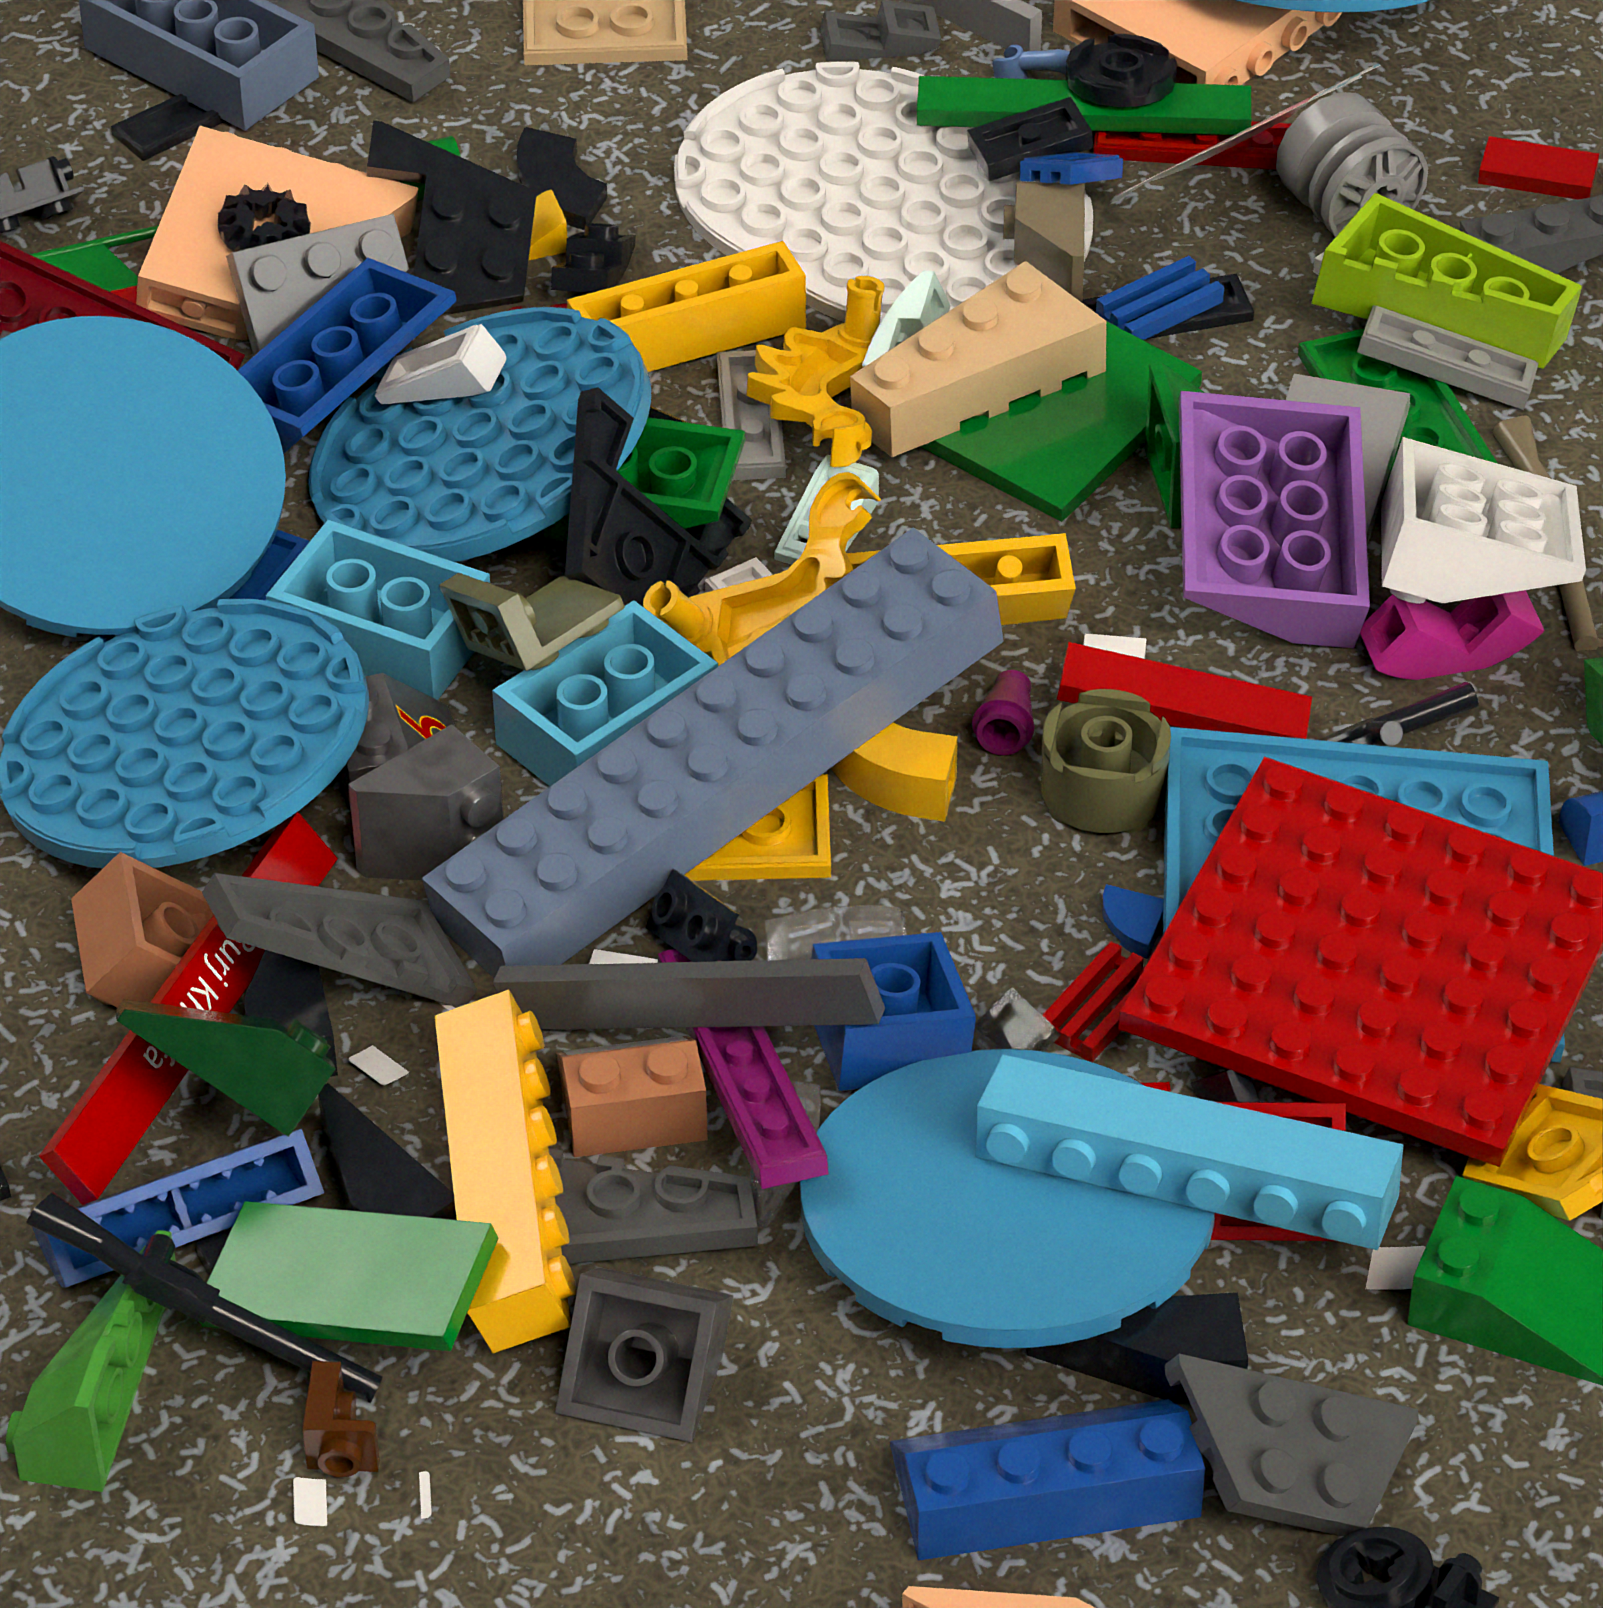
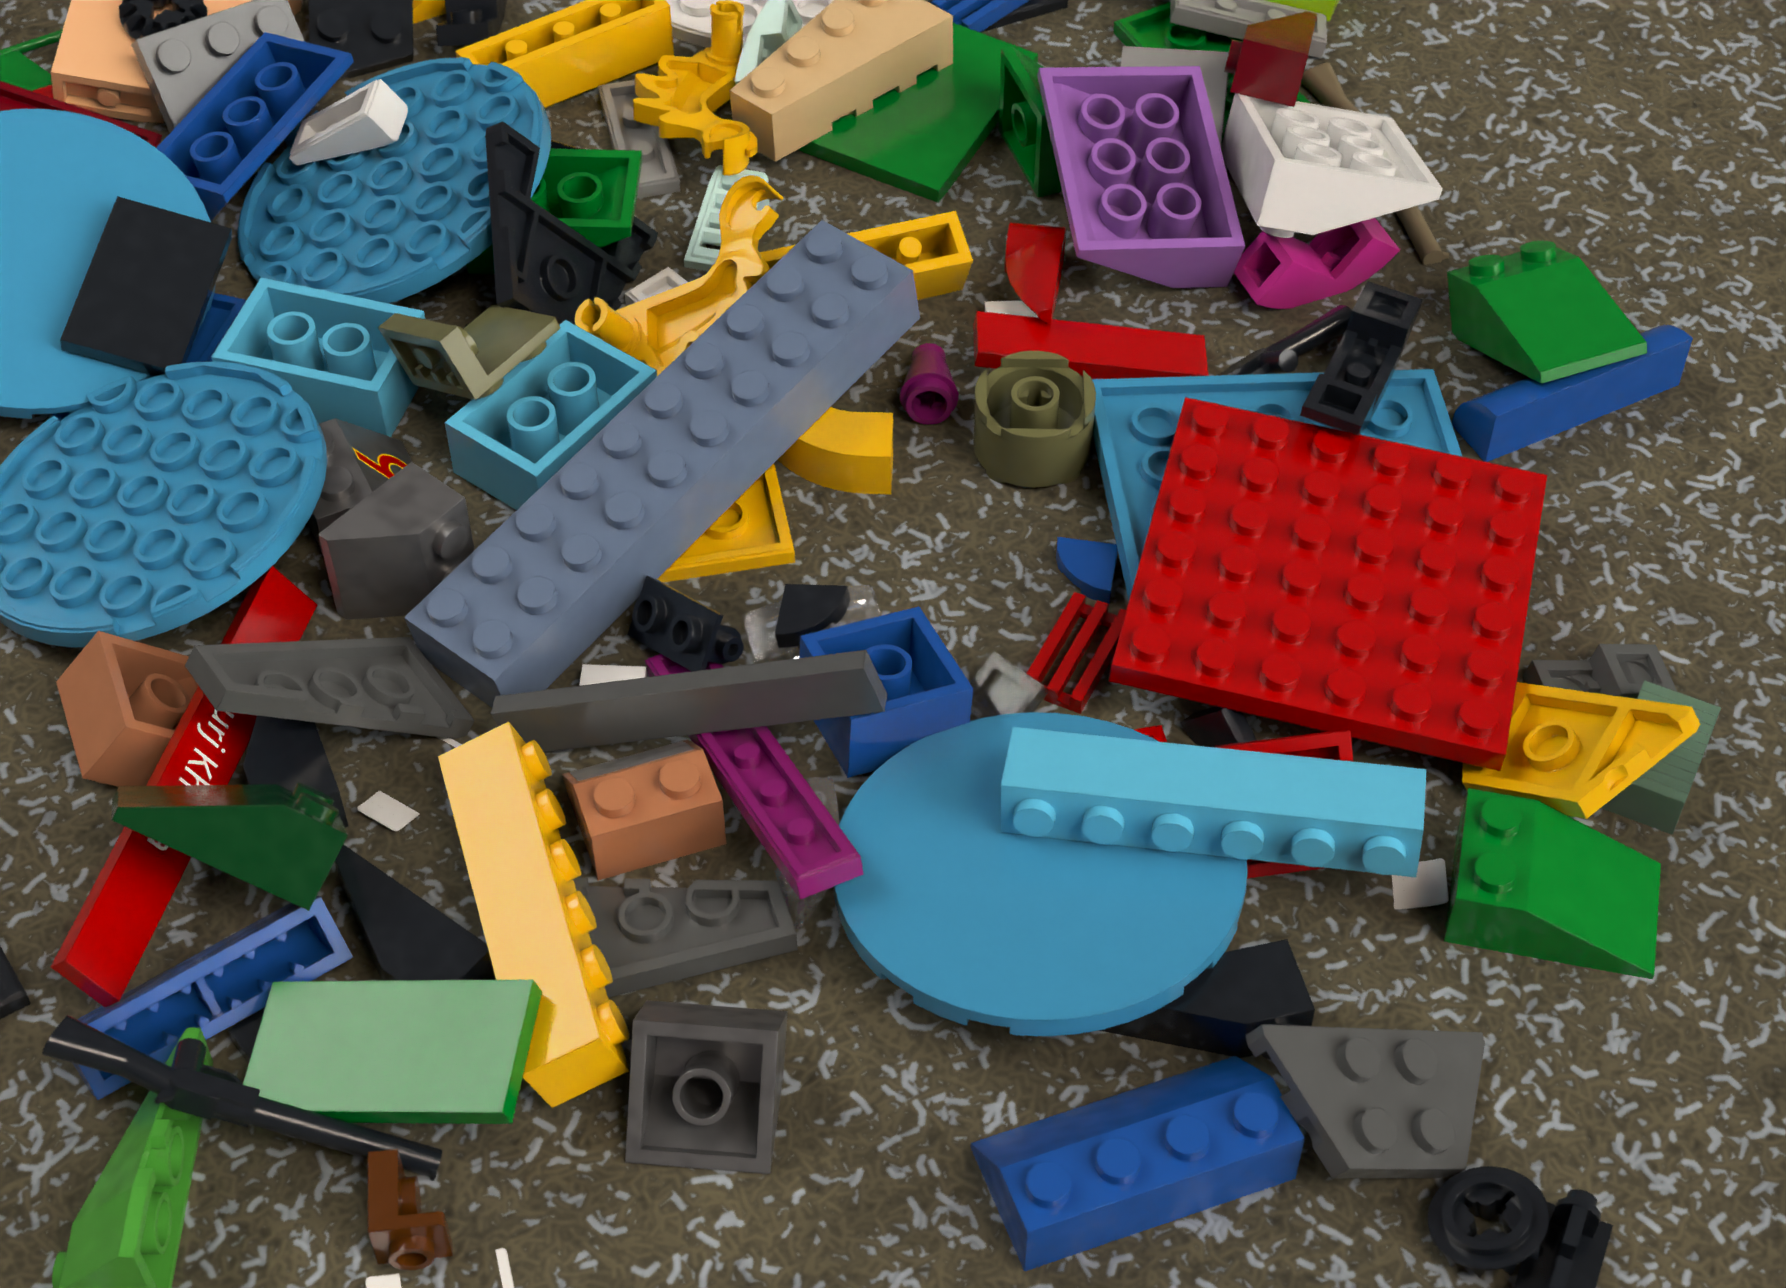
camera: 10 degrees left, 5 degrees up
none -> black tile [60,196,232,376]
none -> black tile [775,584,851,648]
none -> red piece [1005,222,1066,324]
none -> dark red slope [1224,11,1317,107]
none -> black slope [1300,281,1423,436]

